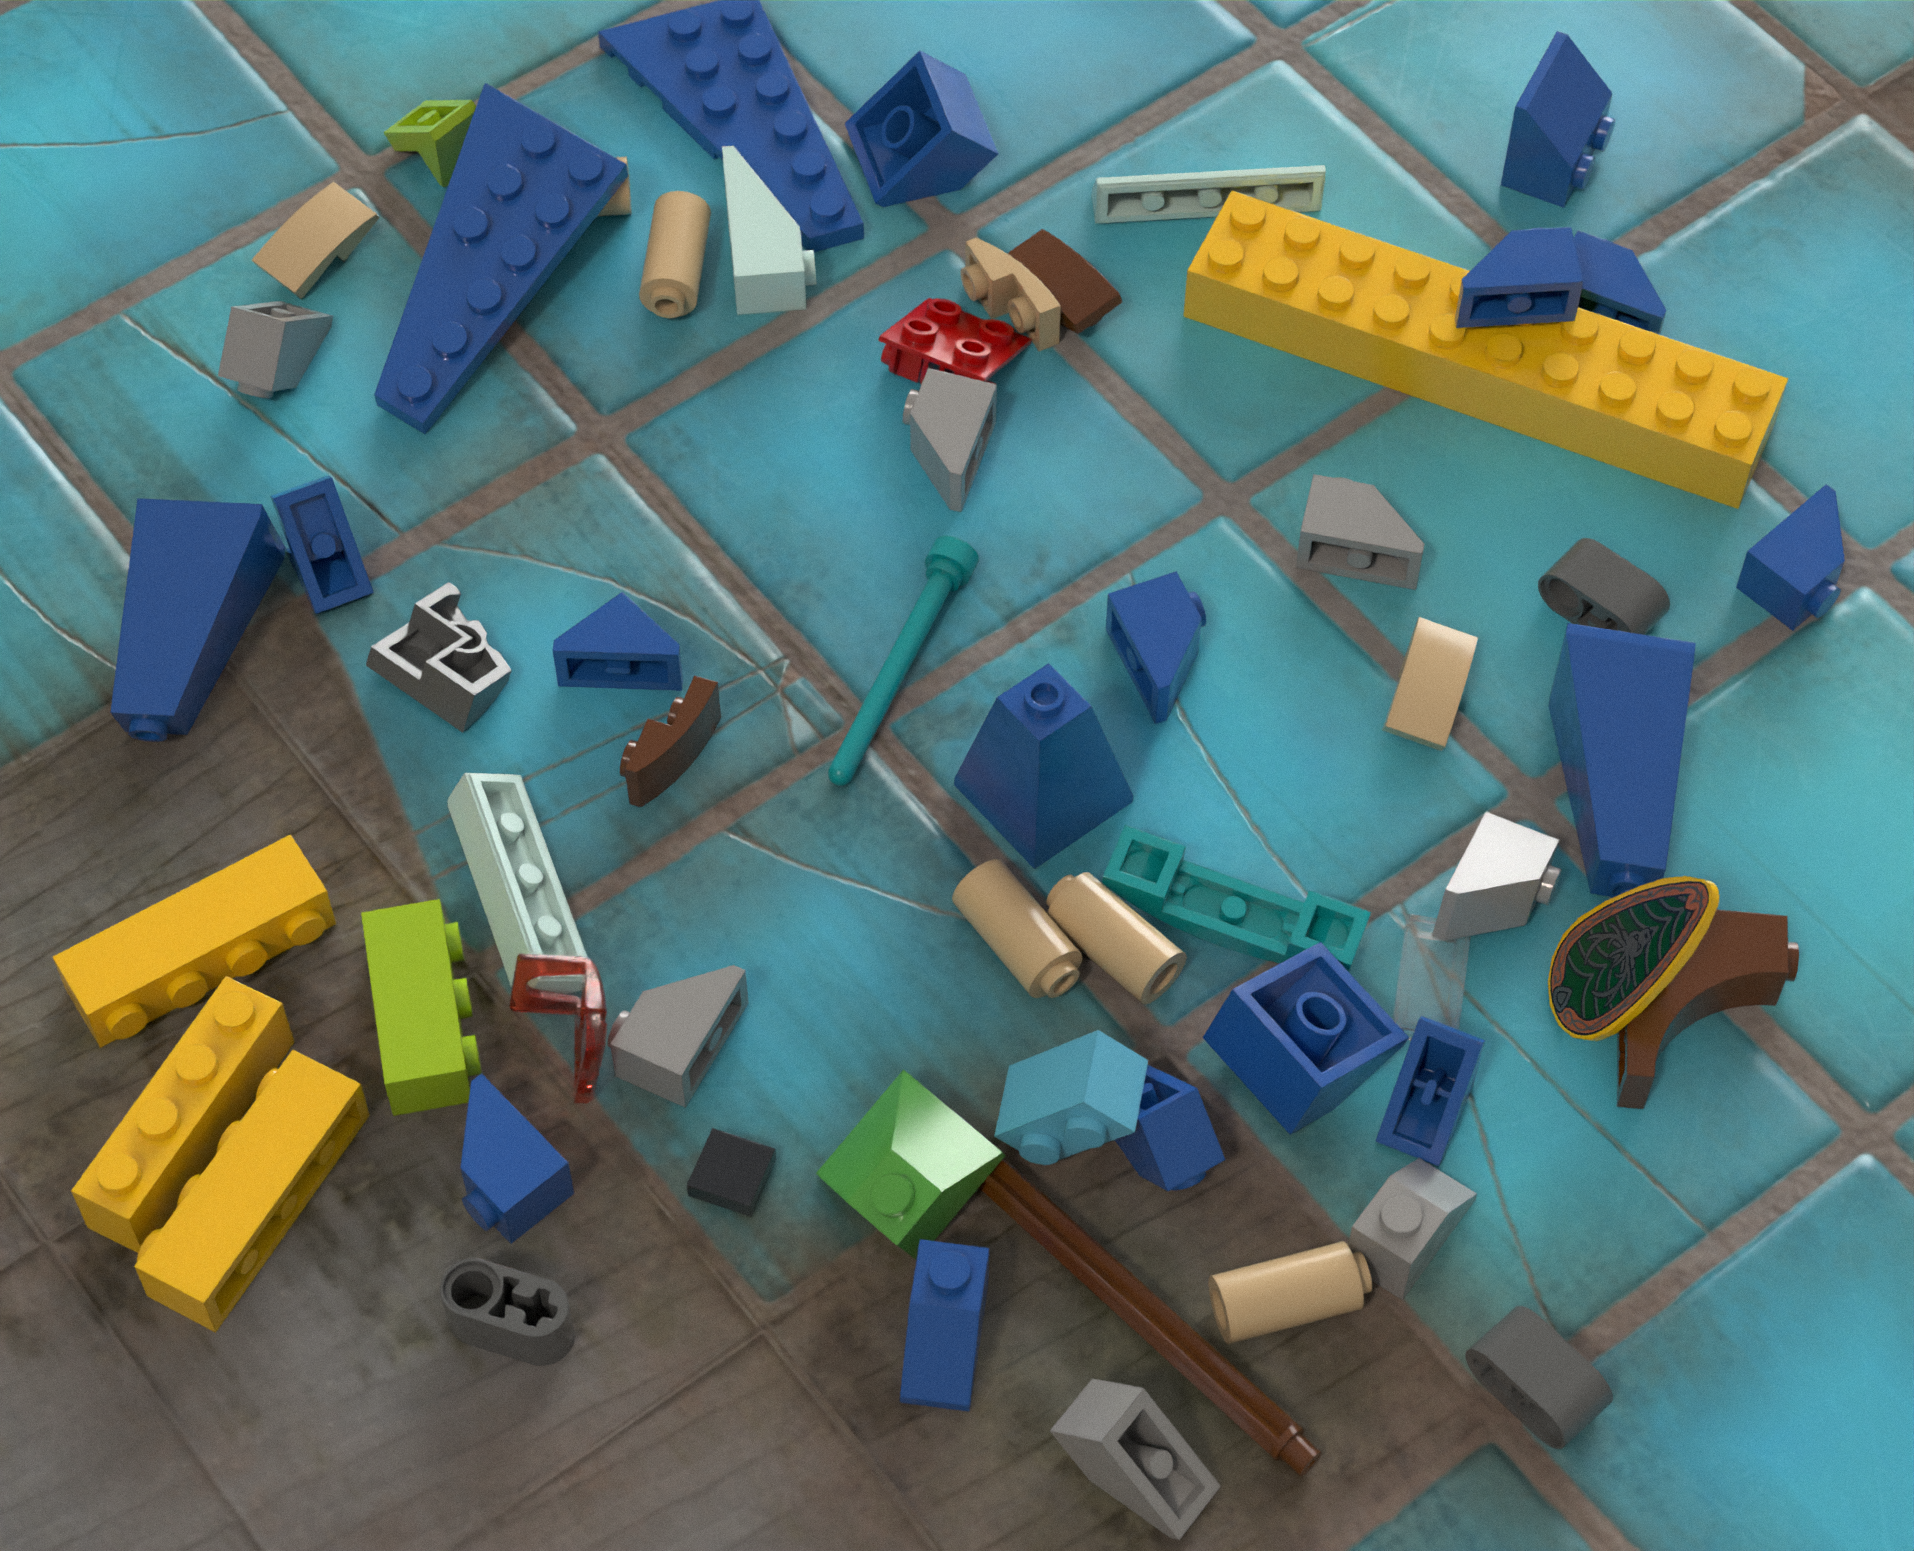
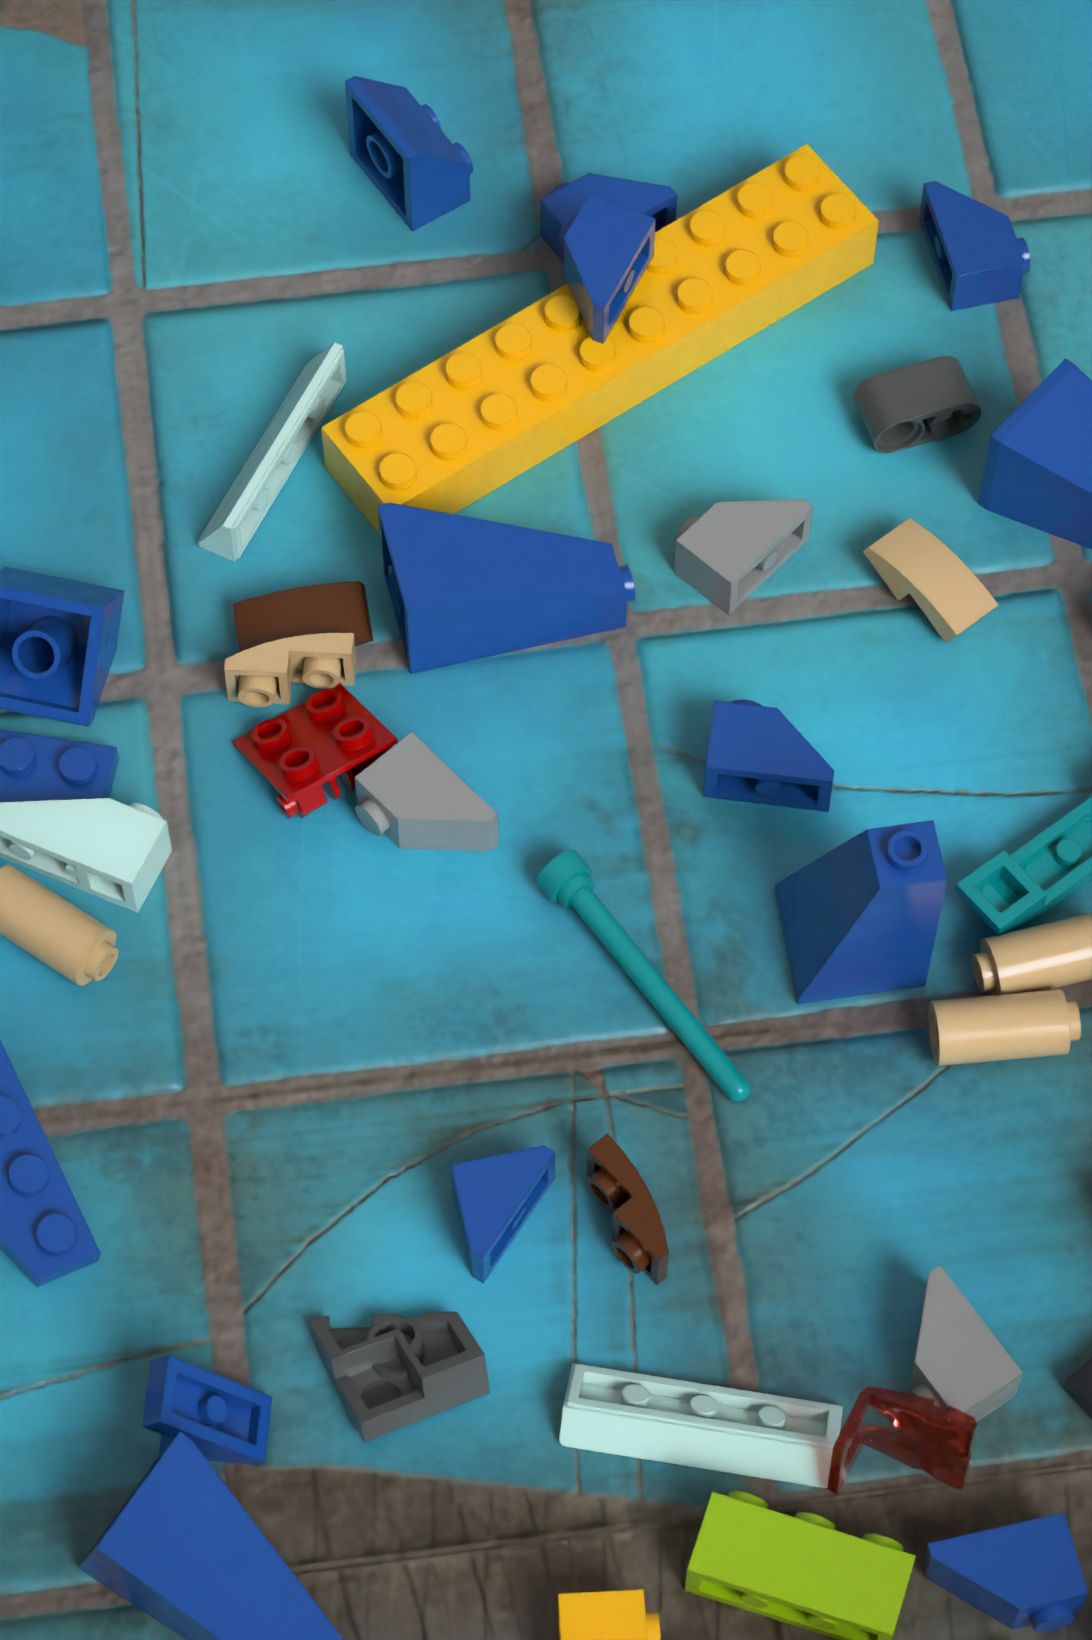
camera: 60 degrees left, 5 degrees up
none -> blue slope [378,503,635,674]

